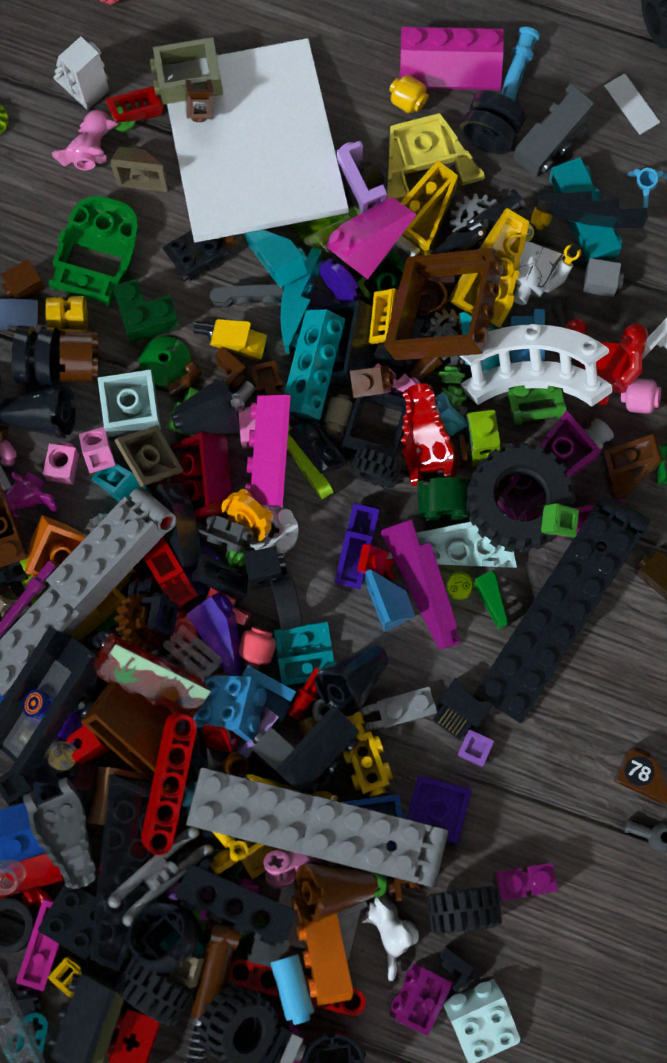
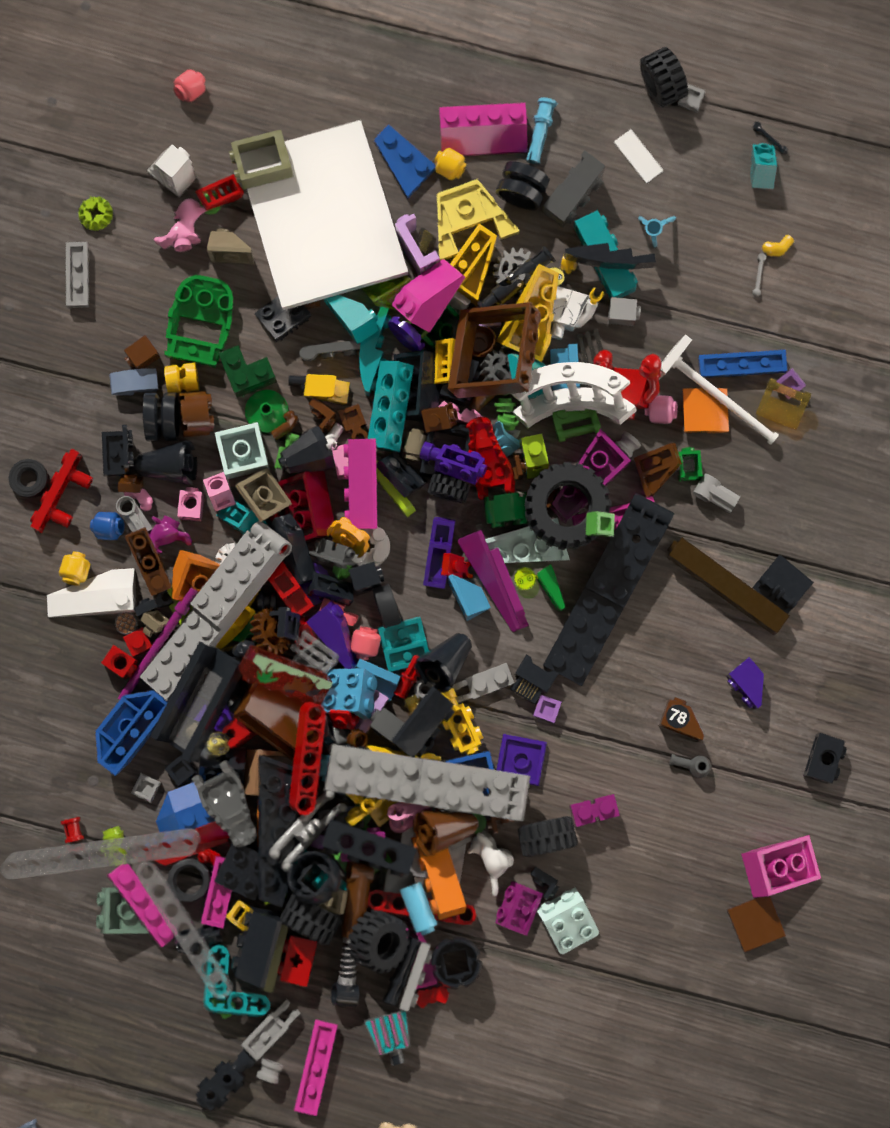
camera: 10 degrees left, 5 degrees up
clear blue tile [22,690,51,719] -> none
reddish brown window [185,80,214,123] -> none
none -> blue wing [374,124,436,199]
none -> dark purple brick [420,442,487,485]

